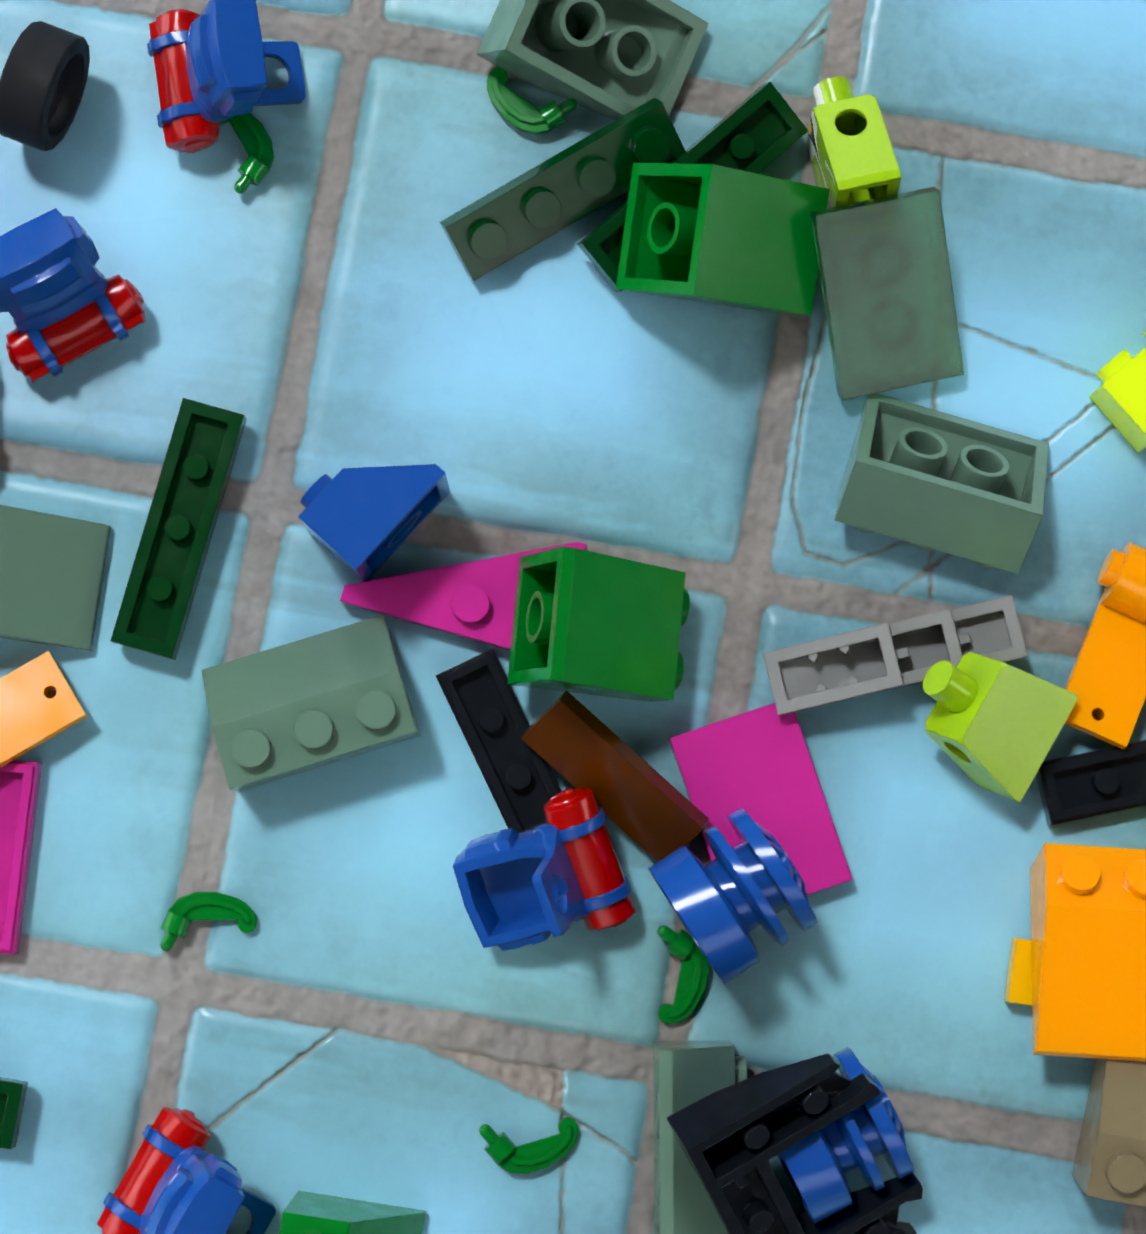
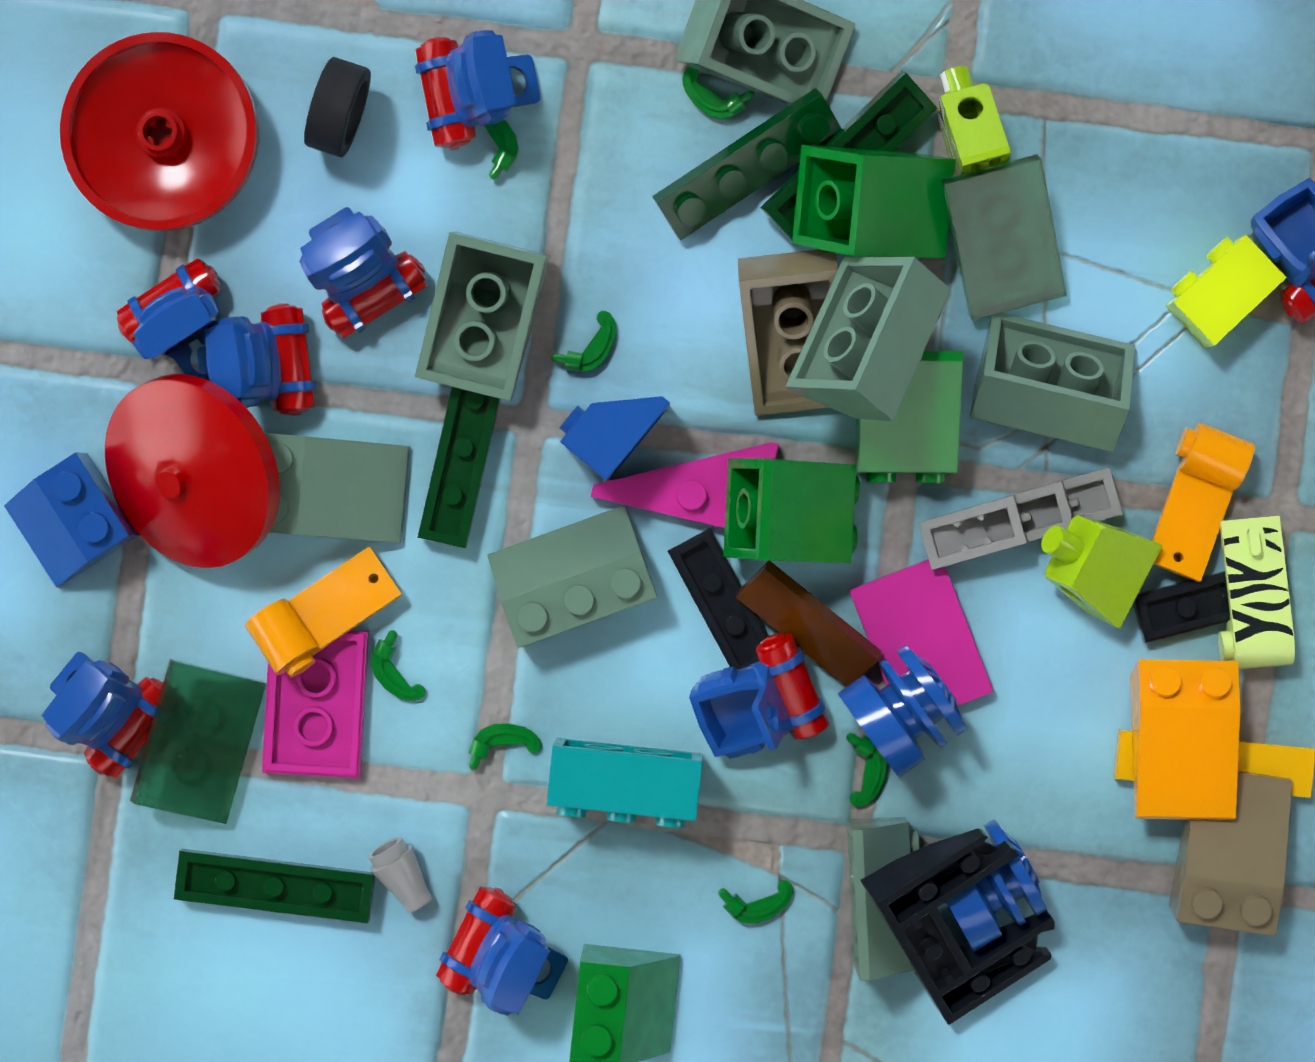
camera: 10 degrees right, 5 degrees up
none -> light grey cone [368,837,432,913]
none -> green piece [370,630,425,701]
none -> sand green slope [415,232,551,401]
none -> teal brick [546,738,702,828]
none -> green piece [551,311,616,373]
none -> dark tan slope [738,249,838,416]
none -> sand green slope [785,257,951,421]
none -> green slope [855,351,963,483]

